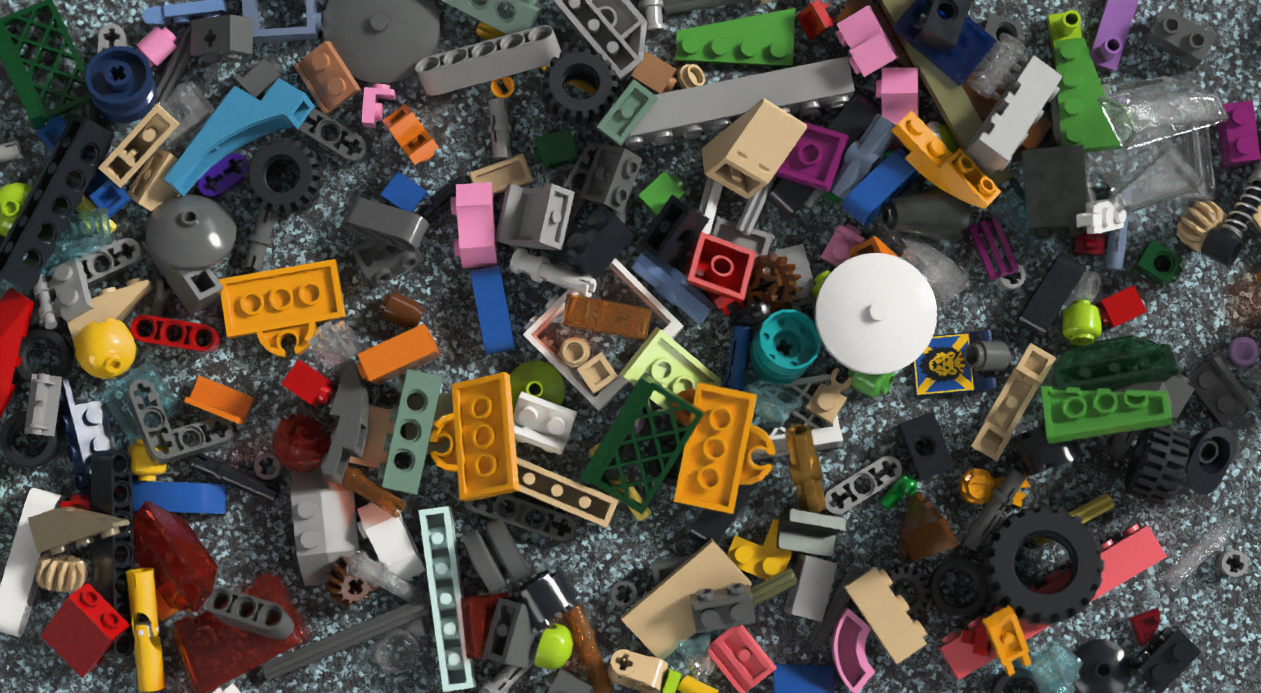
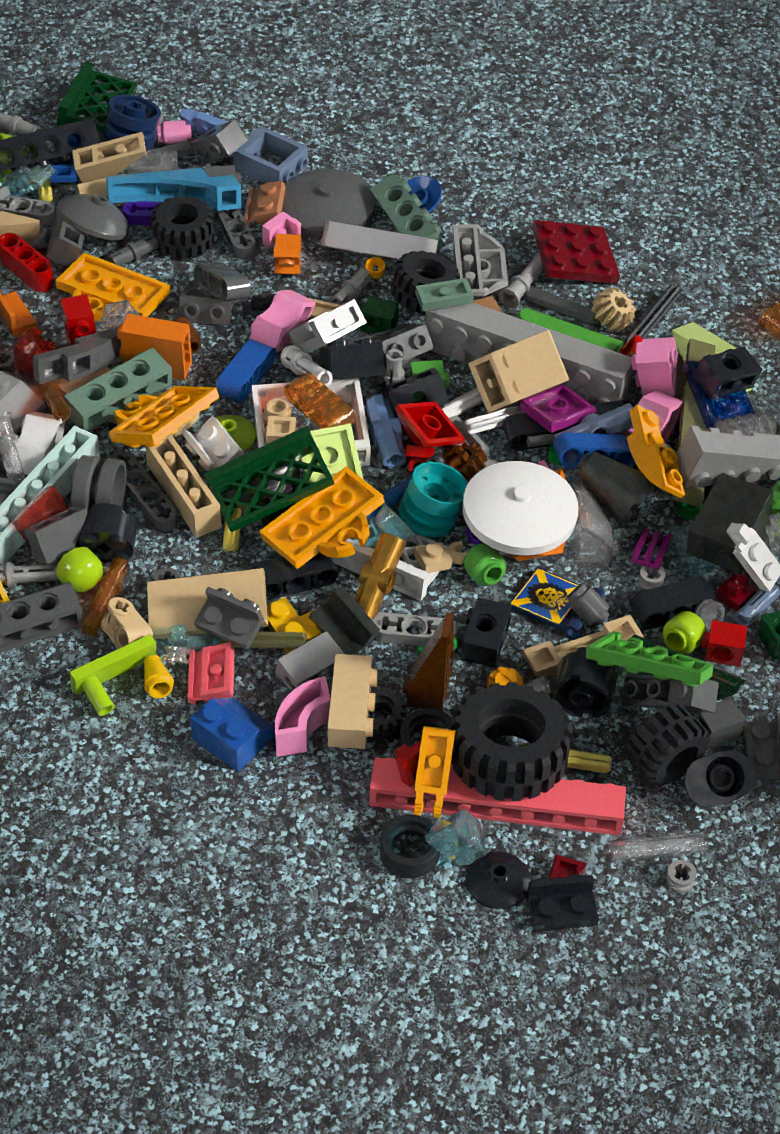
camera: 30 degrees right, 35 degrees down
blue panel [380,171,429,212] -> none
none -> light grey pin [383,349,405,398]

